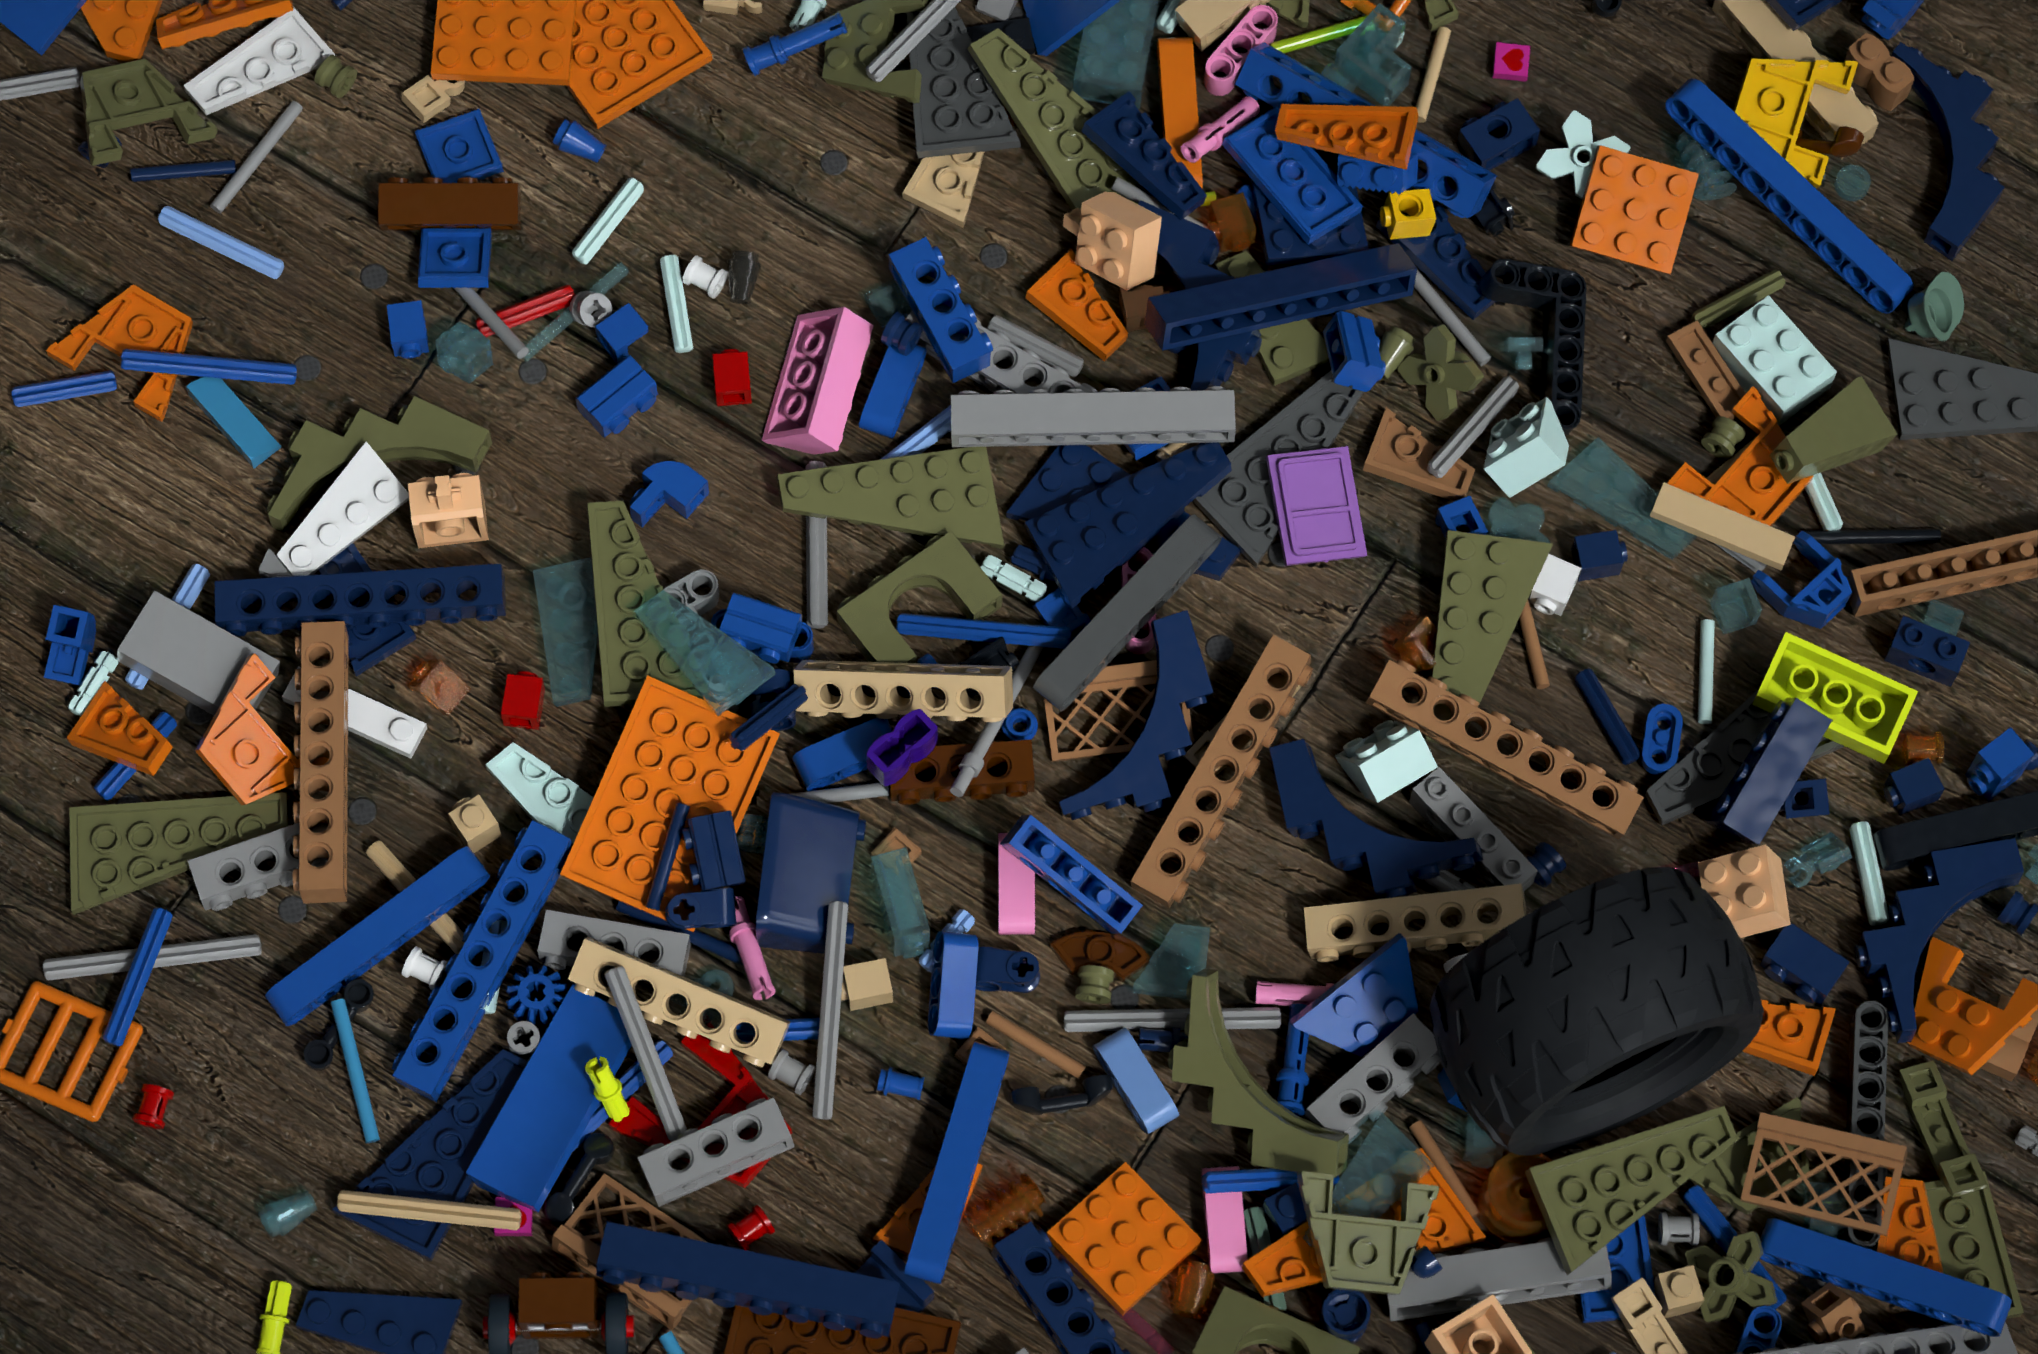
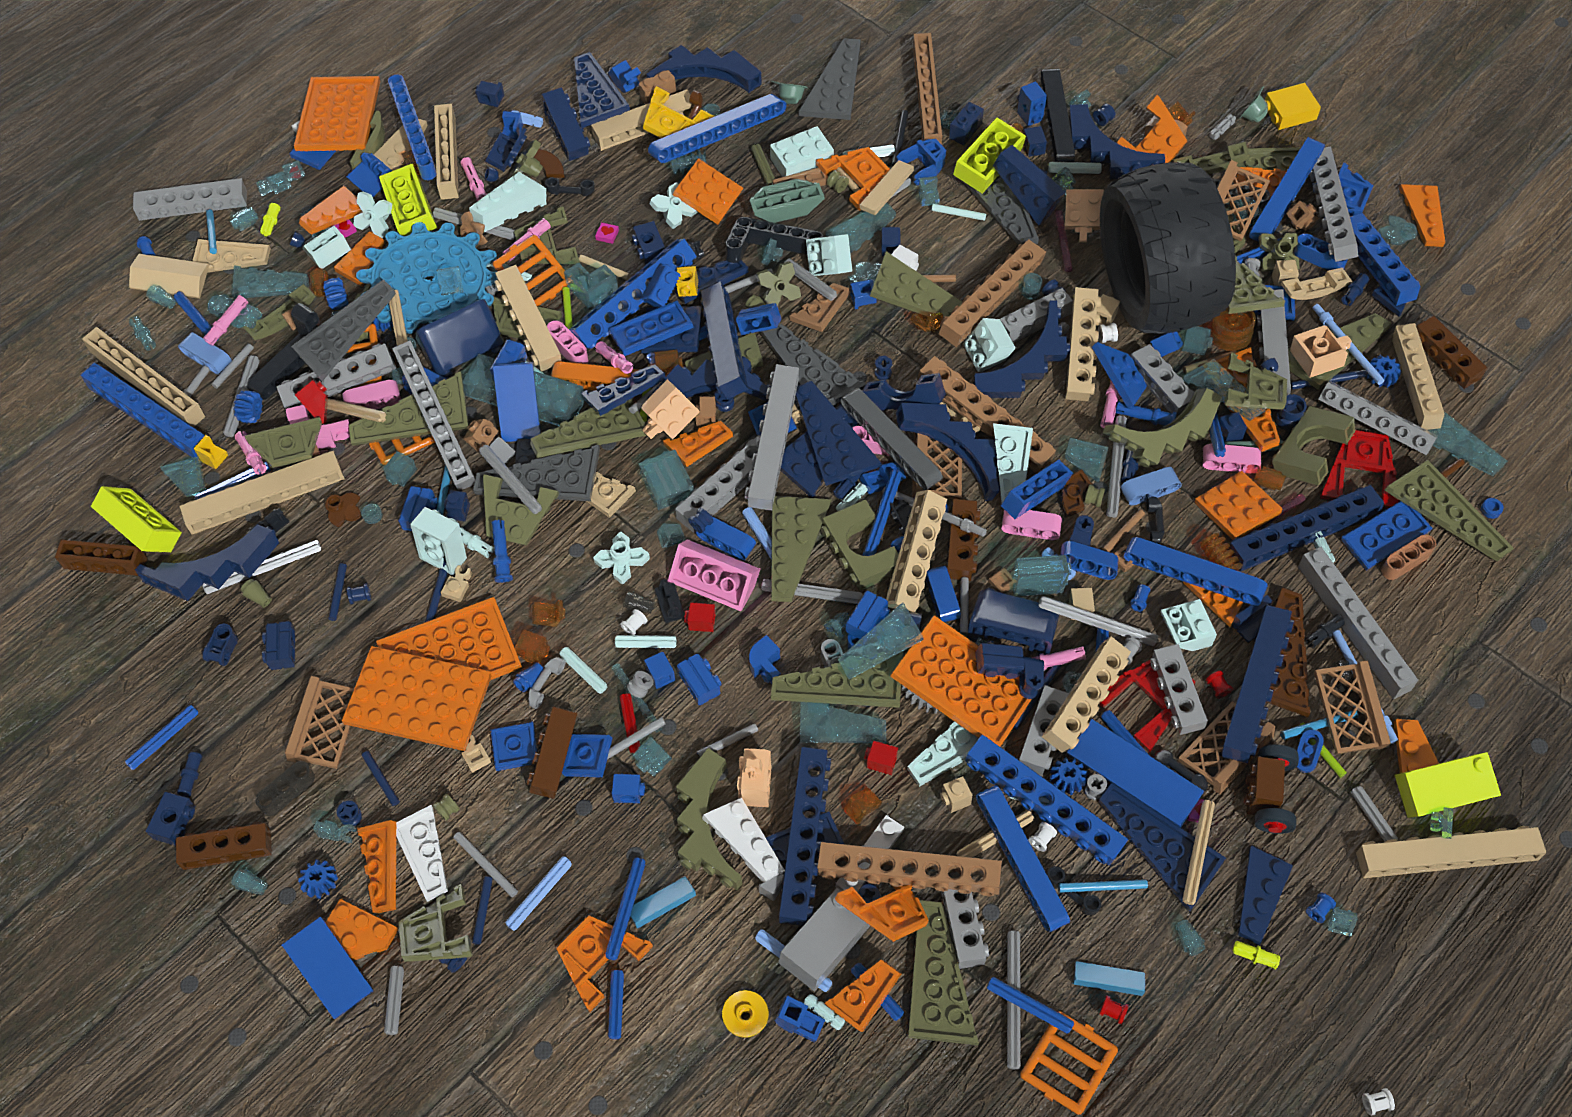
camera: 75 degrees left, 10 degrees down
neon yellow axle [585,1057,630,1122] -> none
light grey axle [605,966,687,1141] -> none
dark blue bar [645,802,690,911] -> none
dark blue axle [729,684,808,751] -> none
dark purple brick [867,709,938,787] -> none
blue brick [888,237,993,383] -> none
light grey axle [987,315,1084,377] -> none
medium lavender piece [1266,446,1367,566] -> none
orange wing [1275,104,1419,170] -> none
dark blue axle [1575,668,1641,765] -> none
blue plate [1640,704,1683,776] -> none
olive slope [1770,376,1897,484] -> none
none -> clear orange brick [515,630,550,664]
none -> light grey bar [529,657,566,709]
none -> clear orange bracket [532,600,565,627]
none -> light aqua plant [593,532,650,584]
none -> clear light blue brick [639,449,694,510]
none -> black hinge [654,579,685,624]
none -> light grey bar [697,723,758,757]
none -> yellow dish [722,990,769,1038]
none -> sand green wedge [750,179,824,223]
none -> clear light blue tile [824,612,850,638]
none -> dark blue wheel [858,884,880,903]
none -> dark blue arch [863,373,946,411]
none -> dark blue bush [875,356,892,380]
none -> light aqua wing [993,423,1033,503]
none -> clear light blue wheel [1022,273,1042,299]
none -> dark azure slope [1073,961,1145,996]
none -> light aqua slope [1161,599,1217,651]

